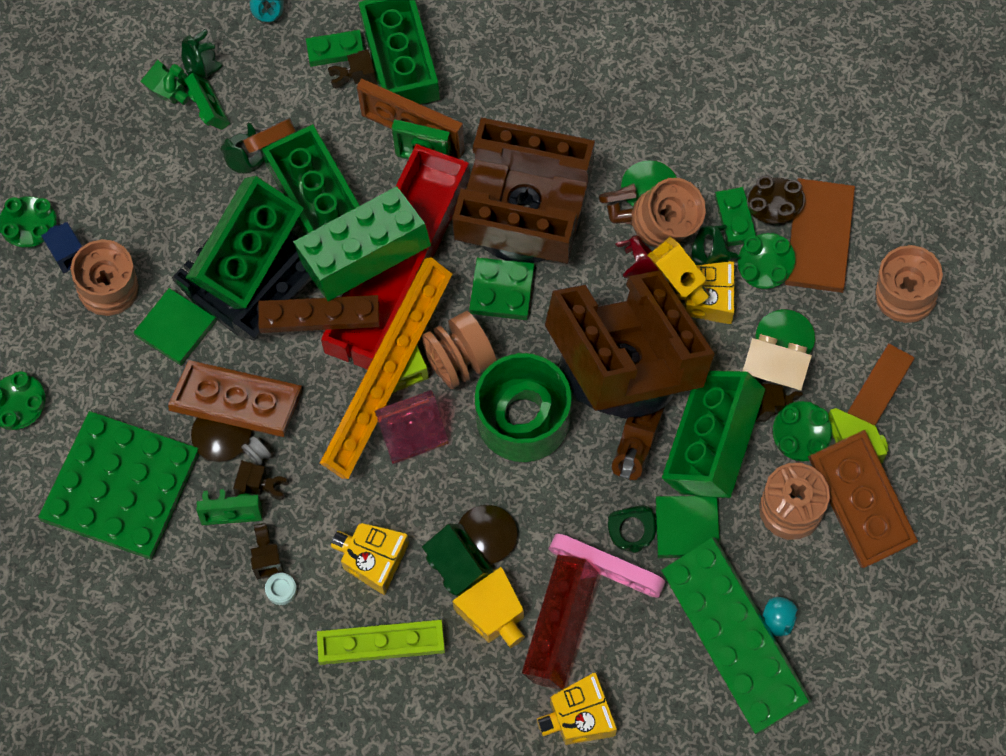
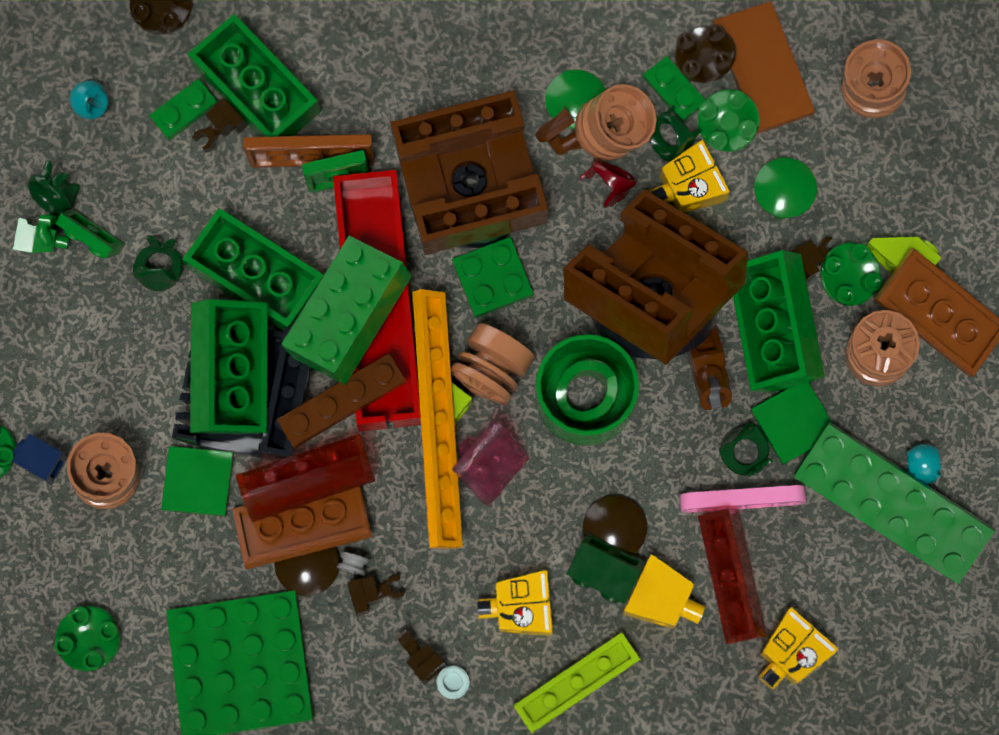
camera: 30 degrees left, 10 degrees up
green plate [196,489,262,525] -> none
dark orange beam [243,118,296,153] -> none
yellow torso [647,237,710,305] -> none
tan brick [743,334,812,390] -> none
dark orange tile [847,343,915,425] -> none
none -> clear red brick [236,434,375,522]

